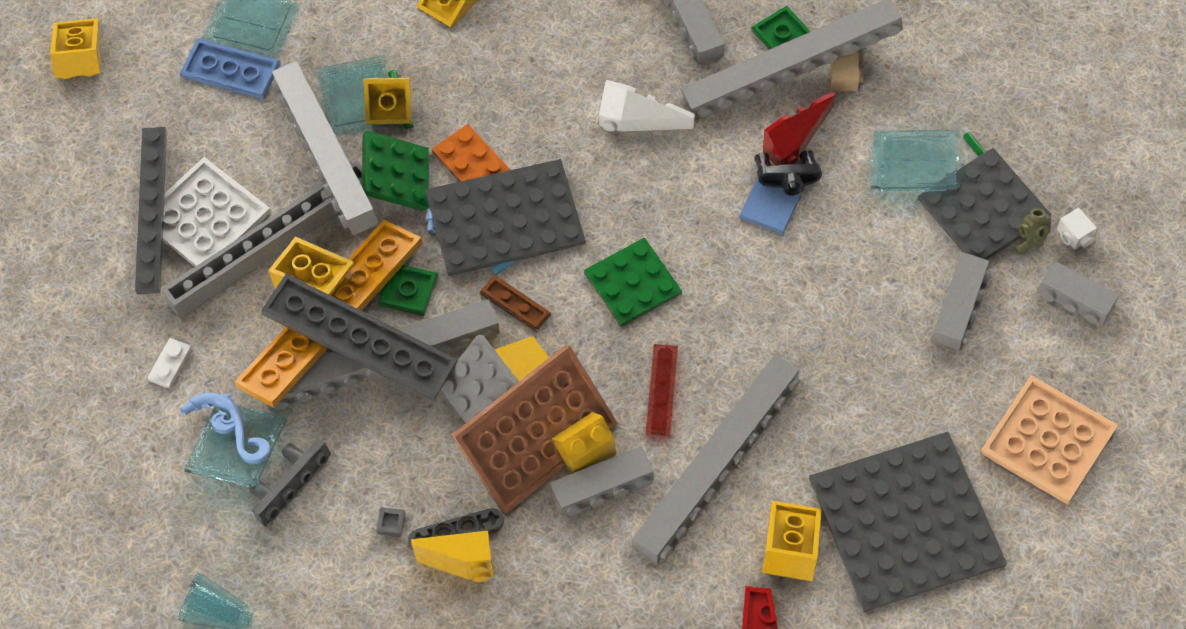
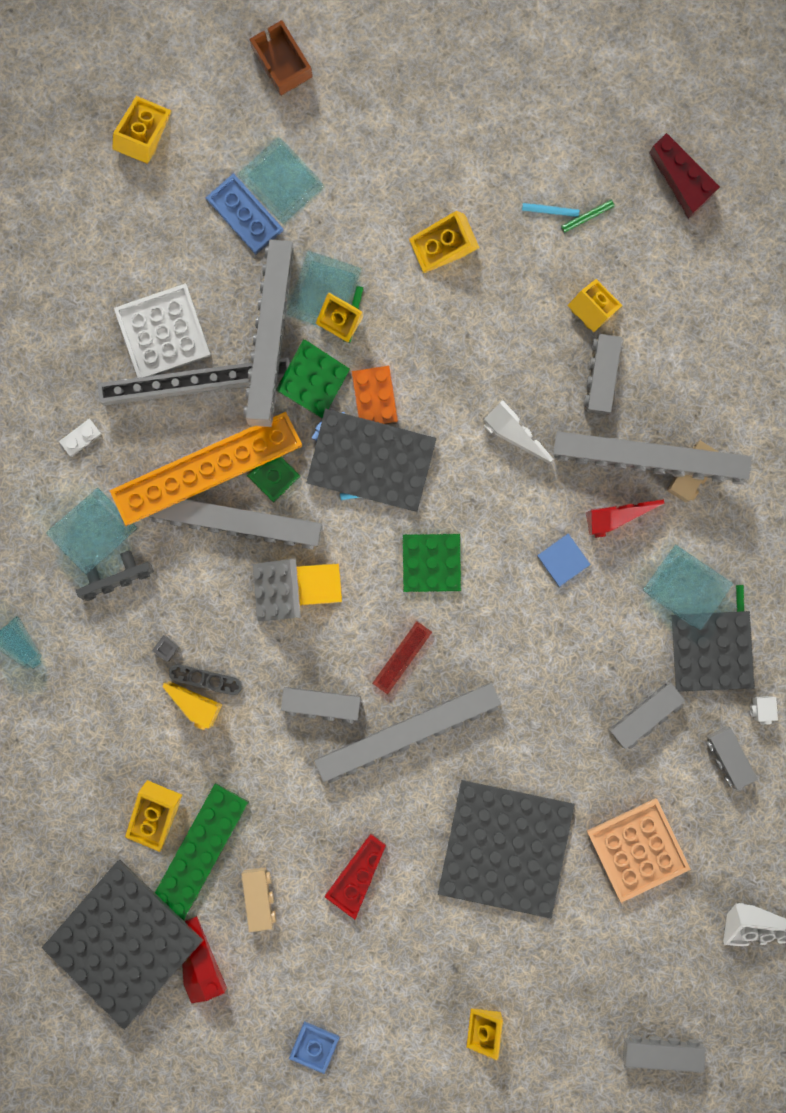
camera: 25 degrees right, 25 degrees up
dark grey plate [135,127,167,295] -> none
light blue plant [180,393,270,464] -> none
dark grey plate [262,273,458,401] -> none
yellow slope [269,237,355,295] -> none
nougat plate [451,345,618,515] -> none
dark orange tile [480,275,551,332] -> none
yellow slope [551,412,616,474] -> none
green tile [751,6,811,50] -> none
black connector [754,150,822,196] -> none
yellow slope [762,501,821,581] -> none
olive piece [1015,208,1052,255] -> none

